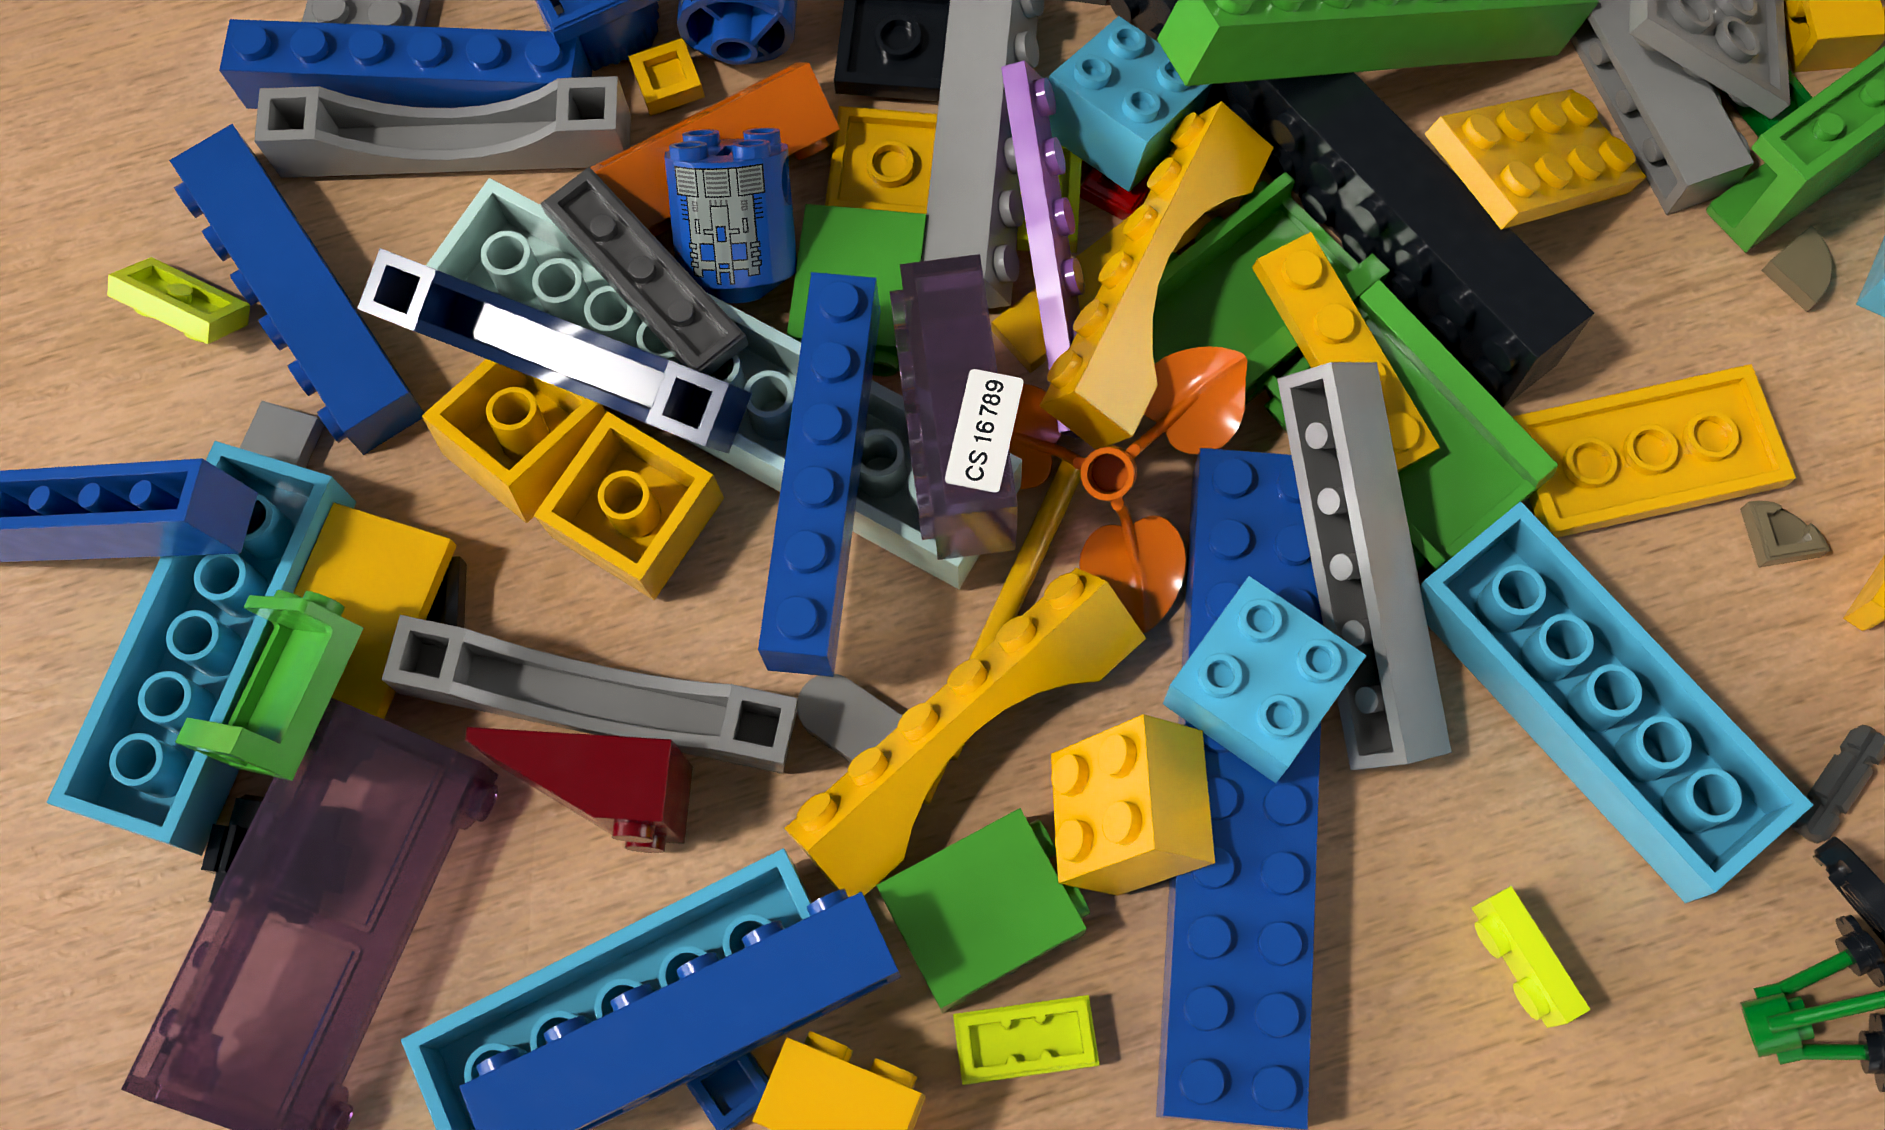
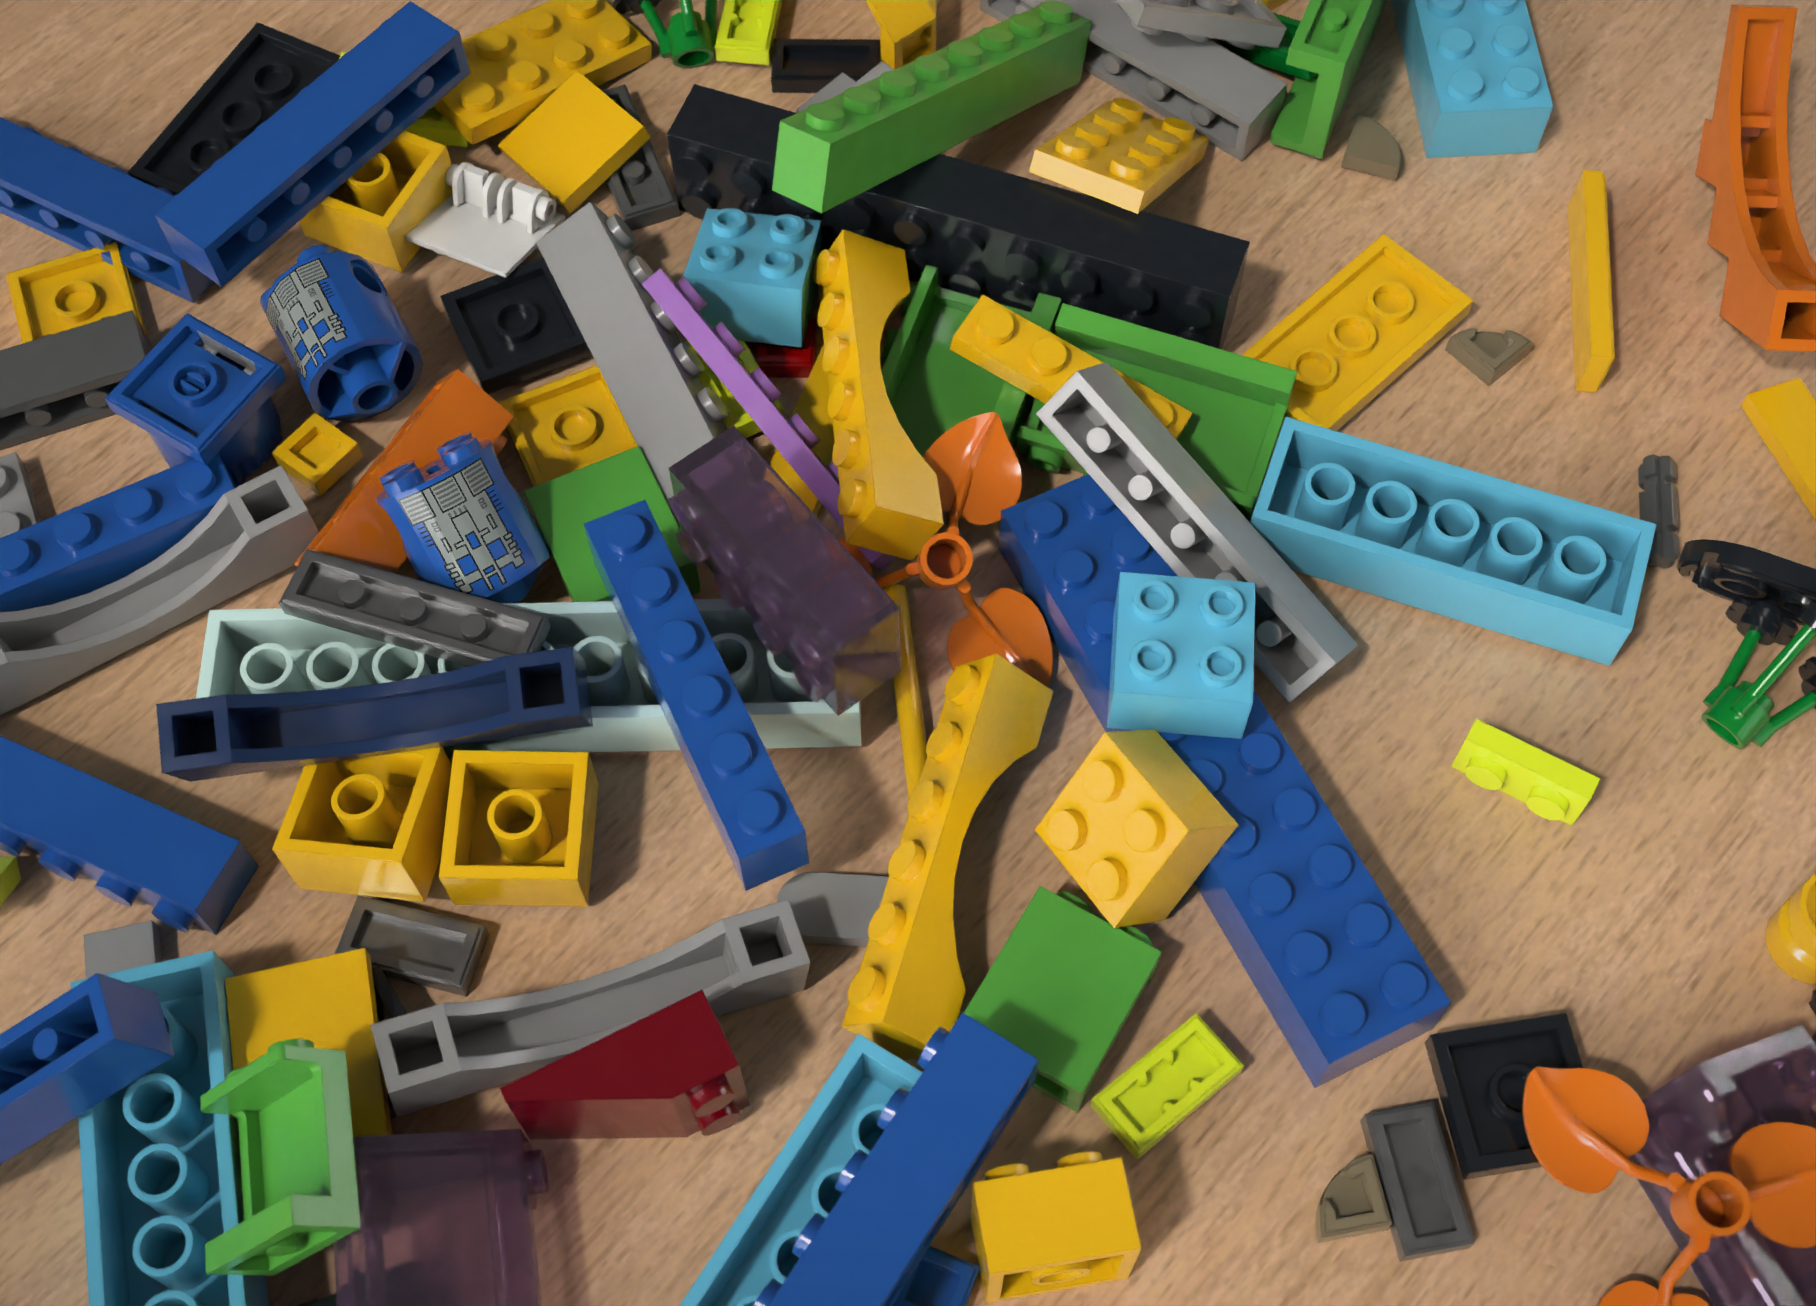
camera: 35 degrees left, 10 degrees down
white sticker [945,369,1023,493] -> none
none -> flat silver tile [335,895,489,997]

